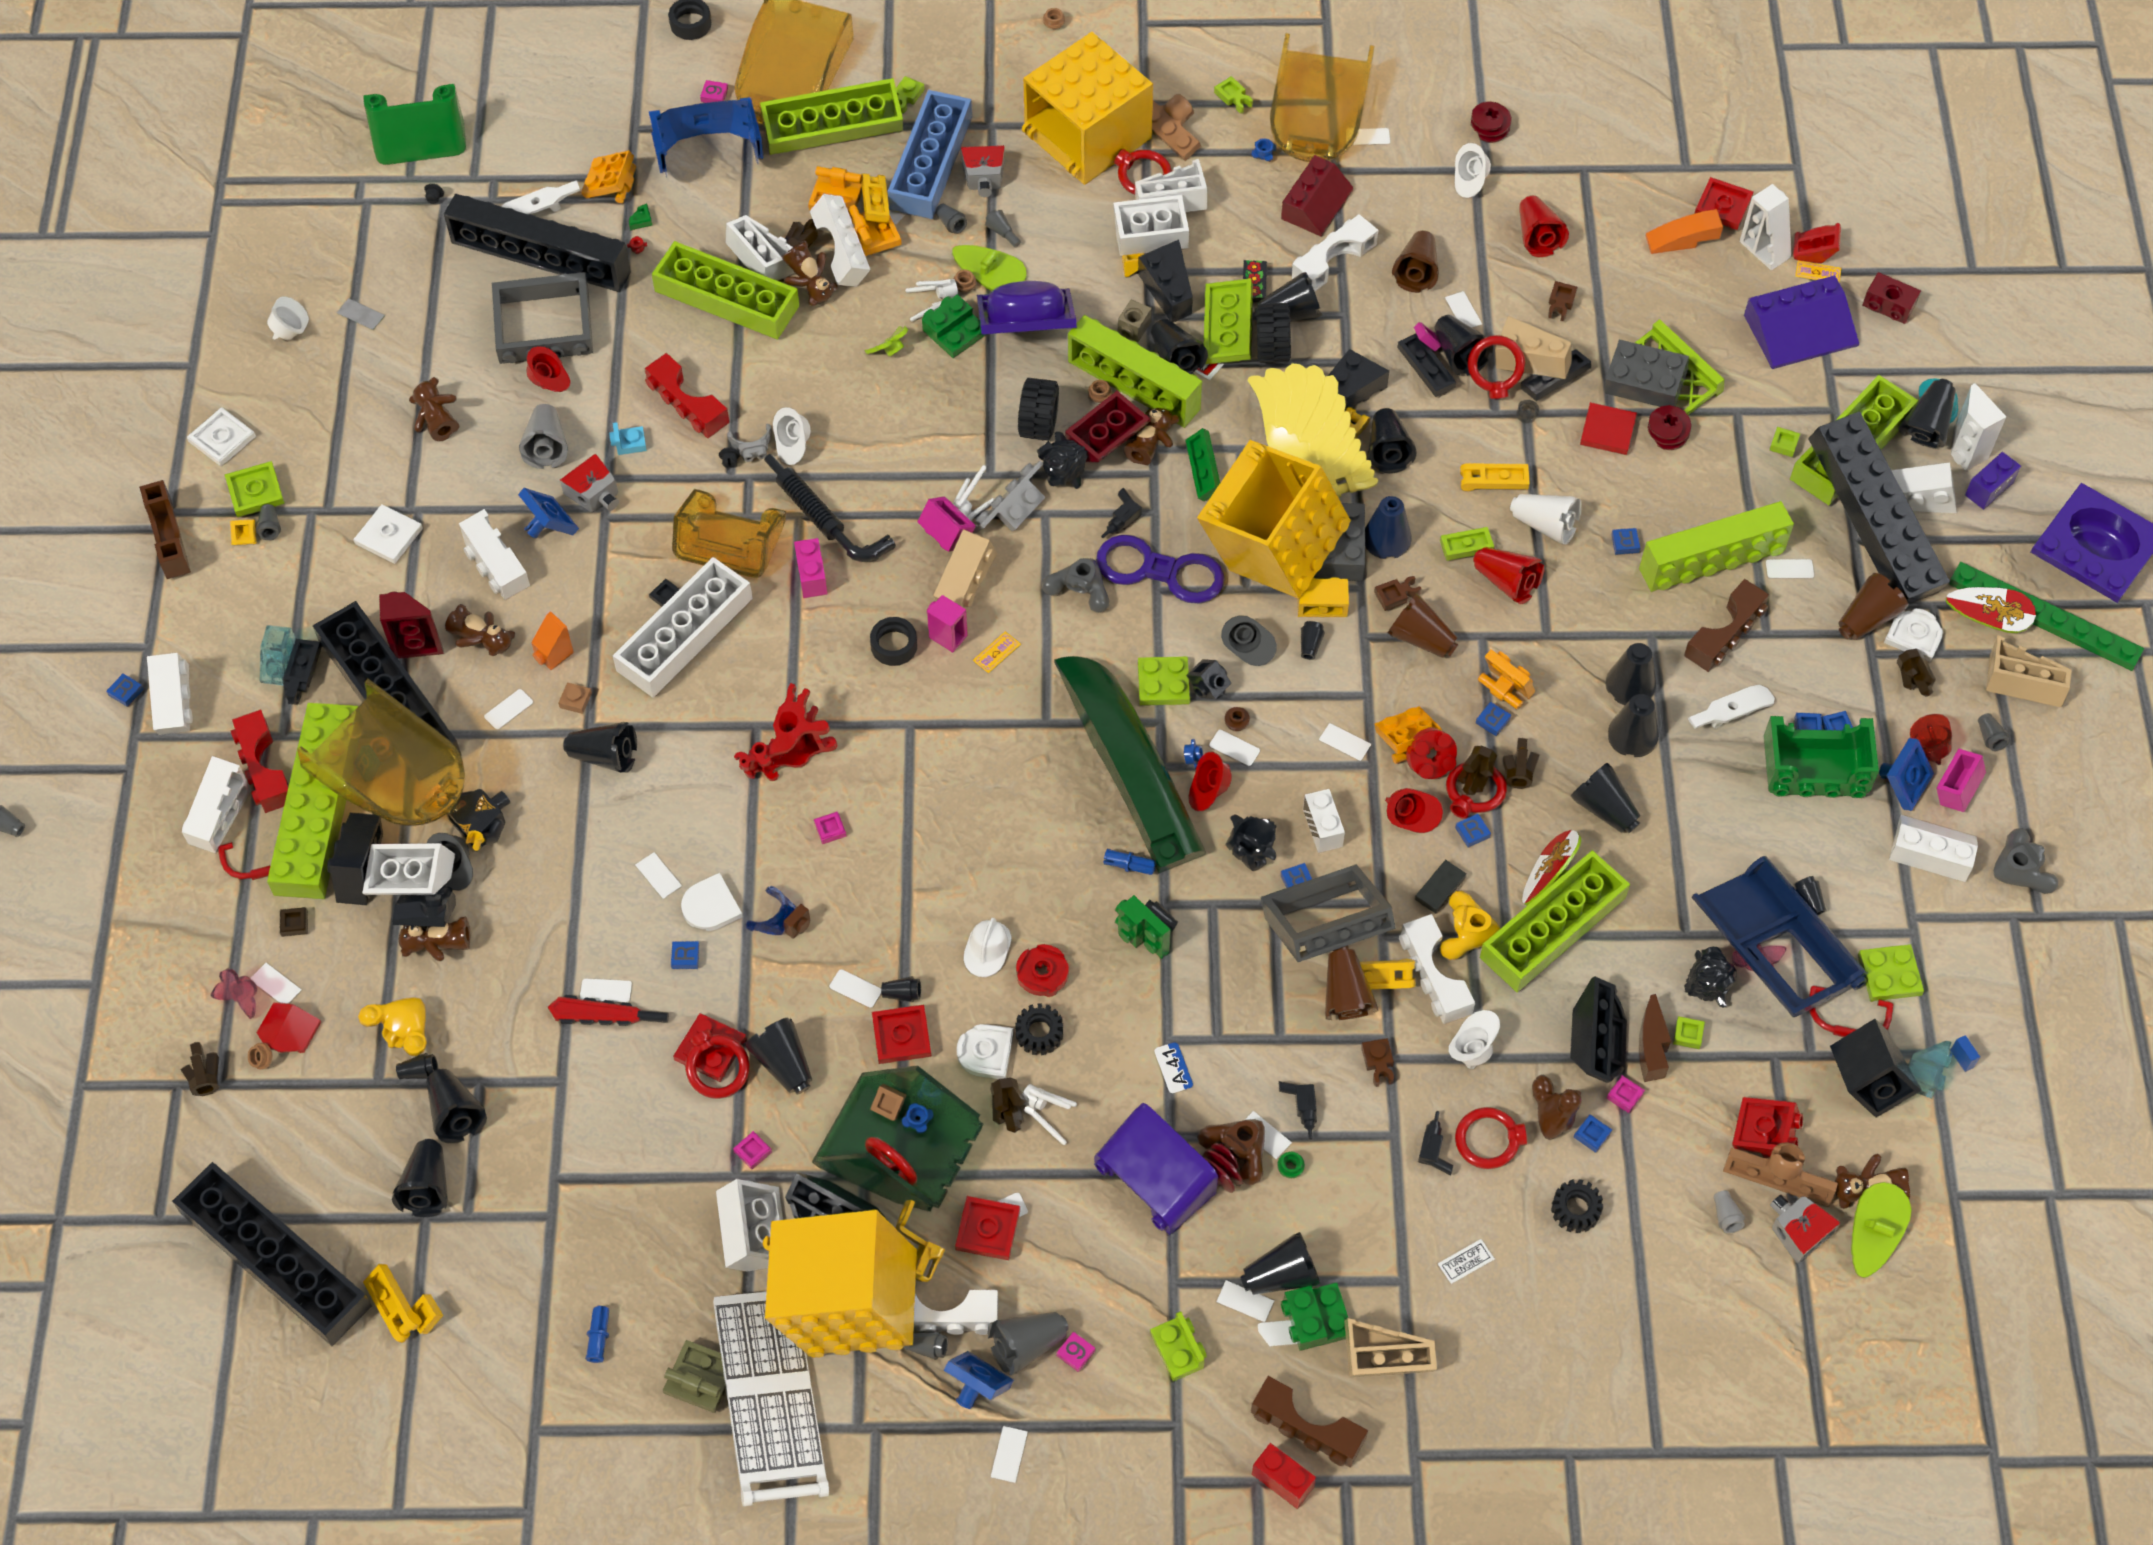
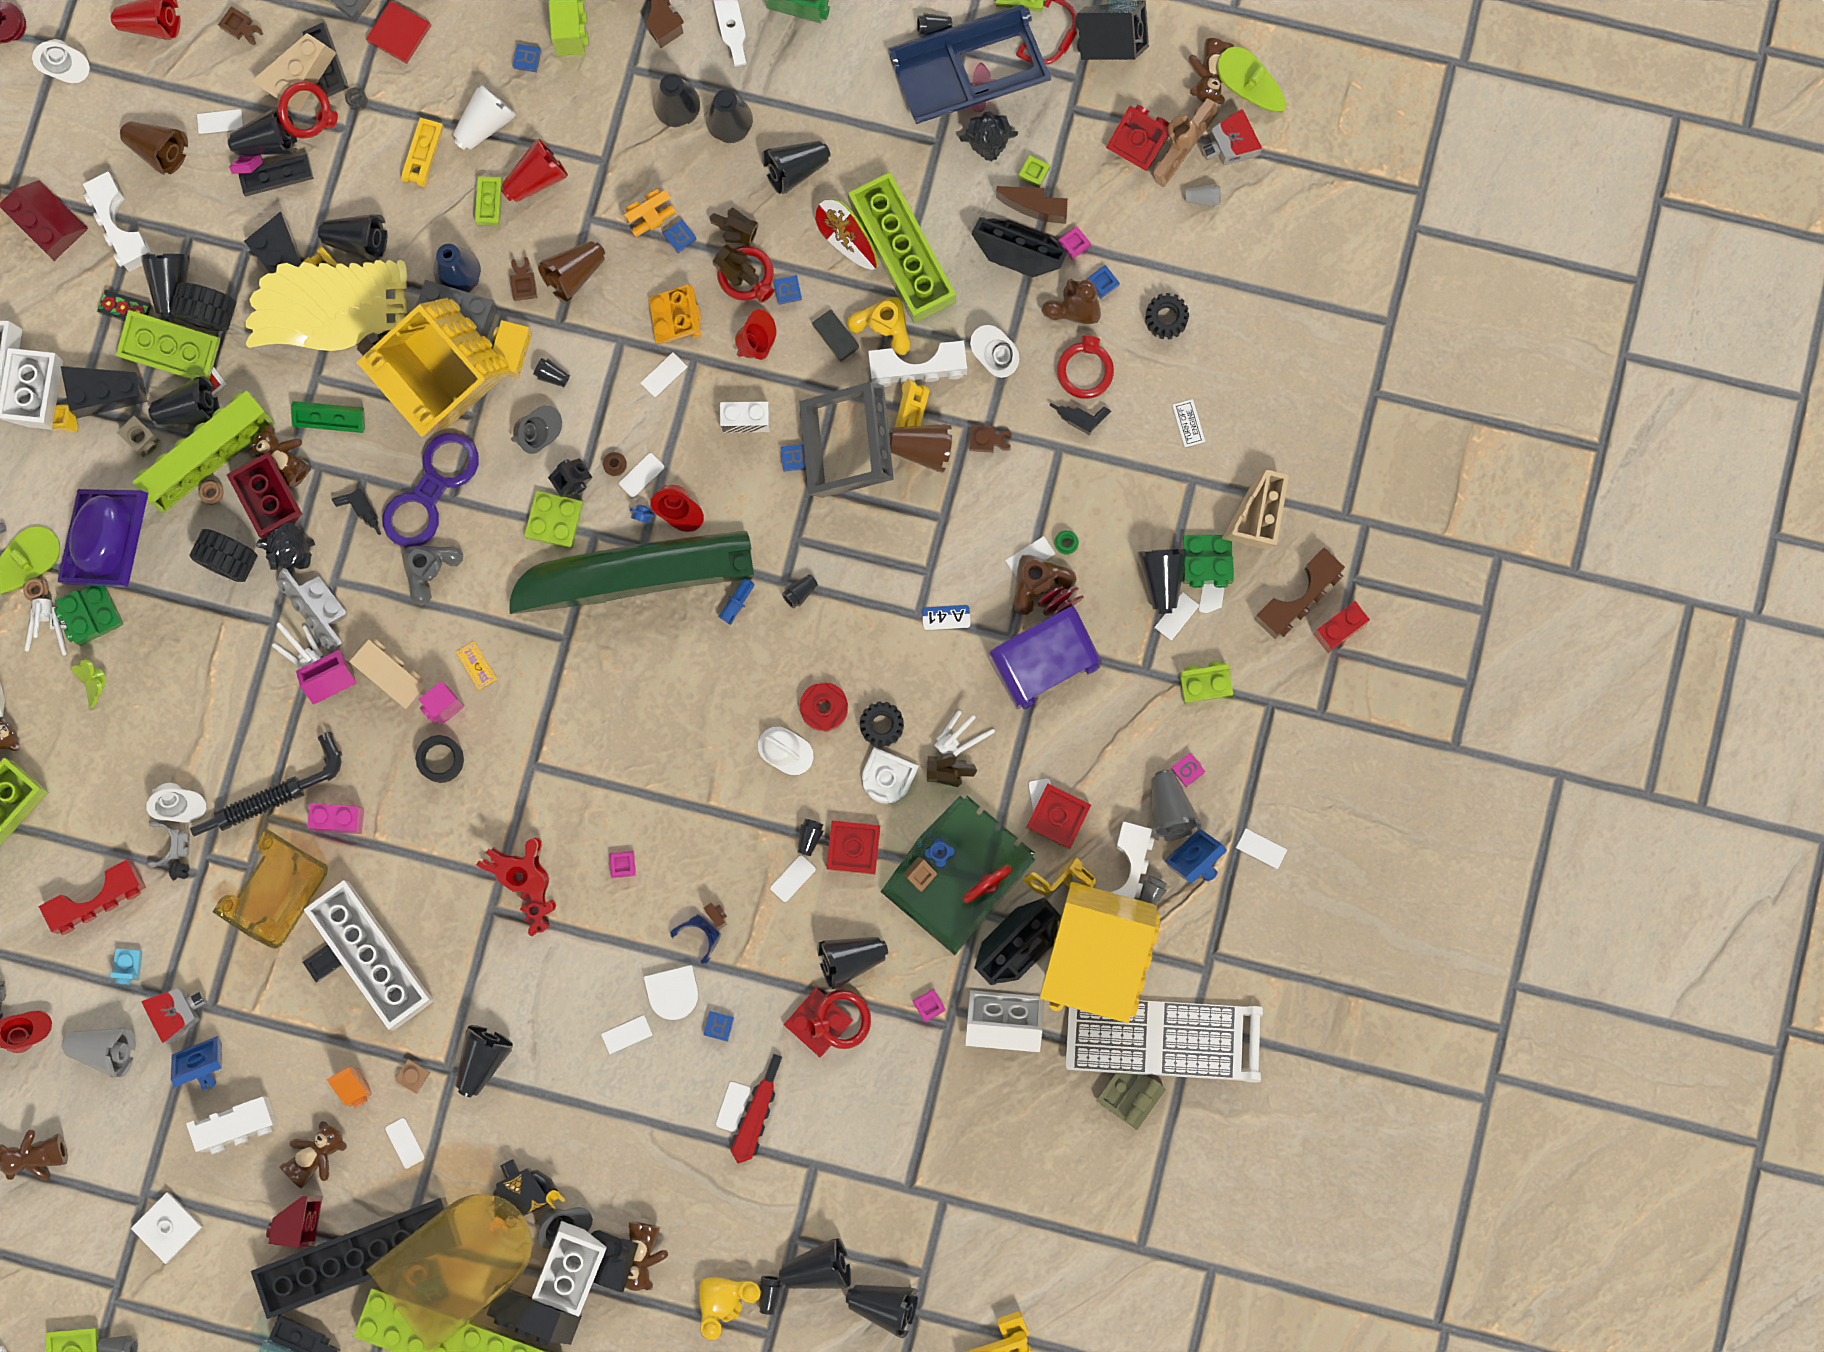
camera: 70 degrees left, 20 degrees up
blue axle [585,1306,609,1363] -> none
green plate [1115,895,1170,959] -> none
black hair [1225,814,1277,871] -> none
black piece [1278,1081,1317,1140] -> none
red plate [1406,728,1457,779] -> none

